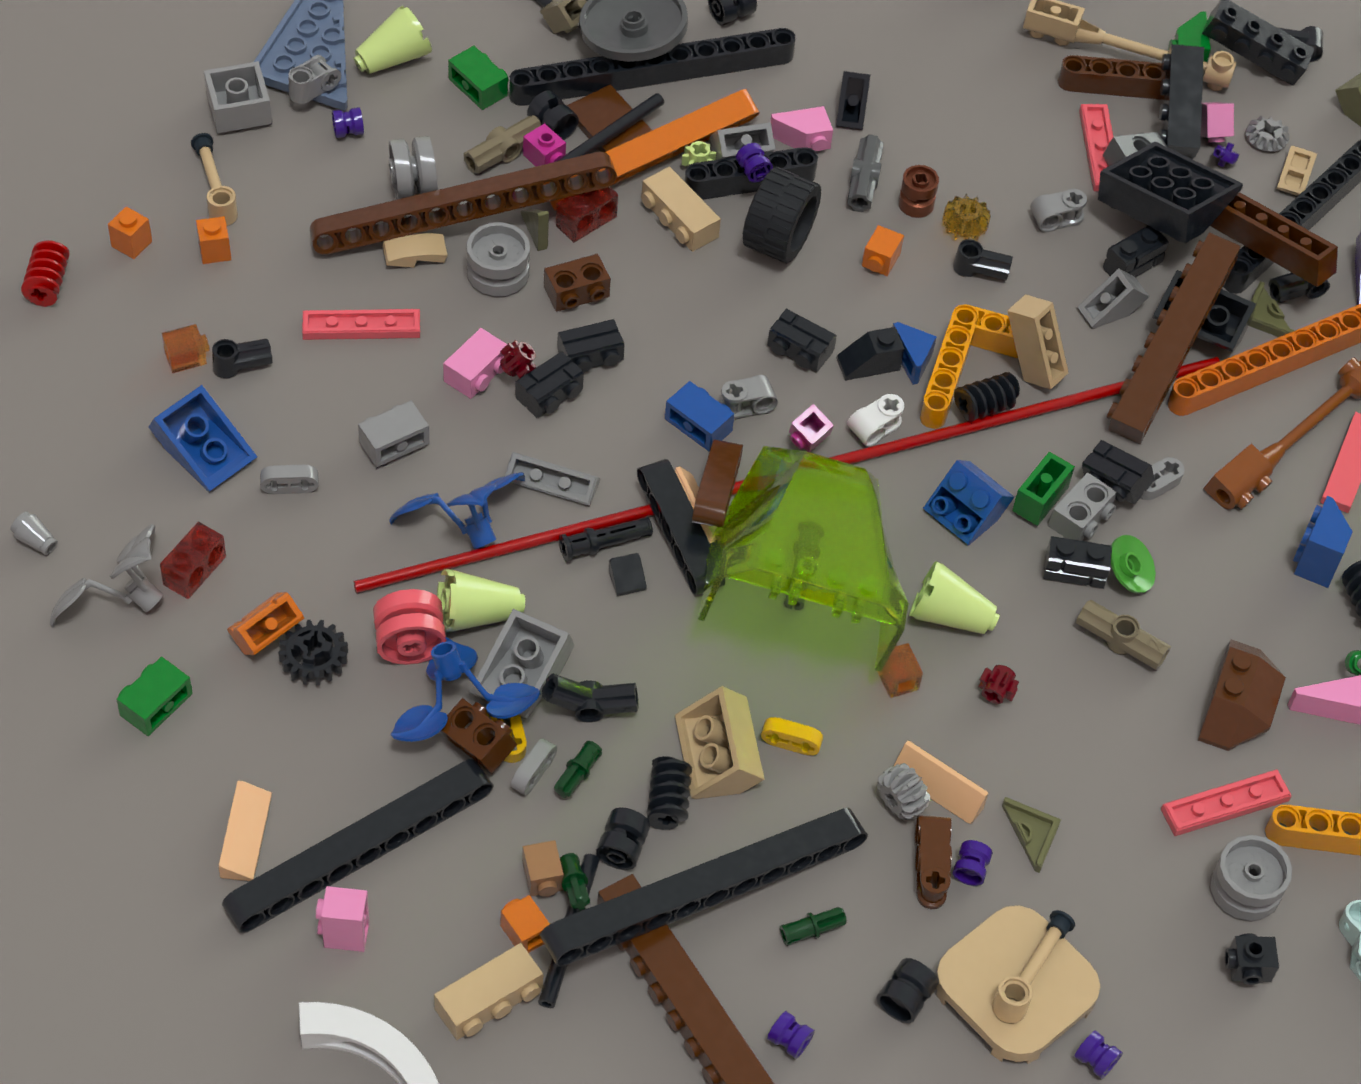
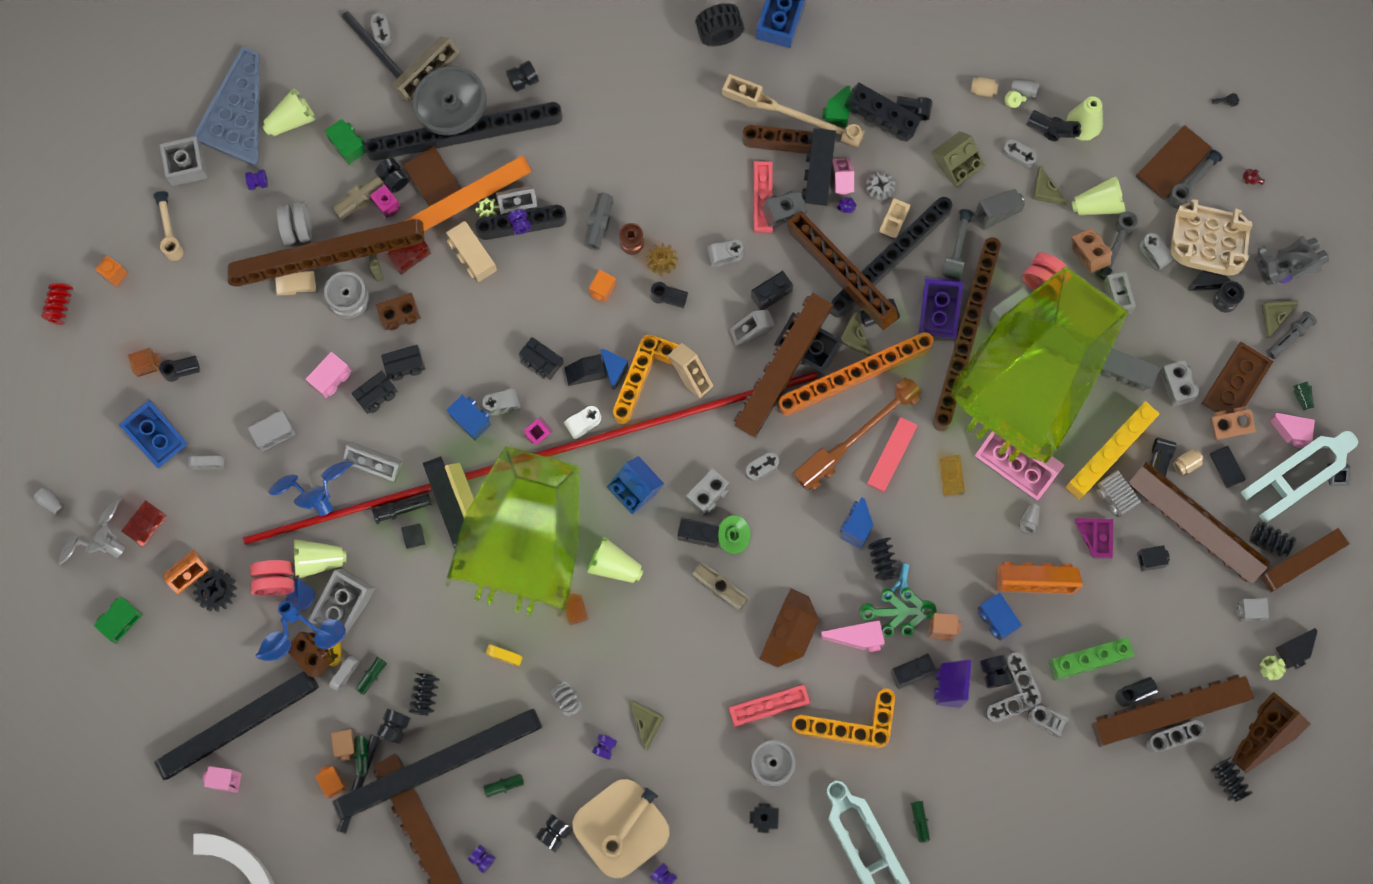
camera: 10 degrees right, 20 degrees up
orange brick [196,216,231,264] -> none
light nougat slope [219,781,272,881] -> none
light grey piece [288,55,341,104] -> none
coral tile [302,309,420,340] -> none
tan brick [434,943,543,1041] -> none
dark red gear [500,340,536,378] -> none
black piece [542,673,639,723] -> none
black piece [556,93,664,162] -> none
tan slope [675,686,765,799] -> none
reddish brown beam [692,439,743,528] -> none
black tyre [742,167,822,263] -> none
bright pink slope [770,106,833,151] -> none
black slope [836,71,871,129] -> none
light nougat slope [893,740,988,824] -> none
reddish brown piece [915,815,952,909] -> none
black piece [954,372,1020,422] -> none
dark red gear [978,665,1019,704] -> none
green brick [1012,452,1075,526] -> none
black brick [1082,440,1155,504] -> none
black slope [1098,142,1243,244] -> none

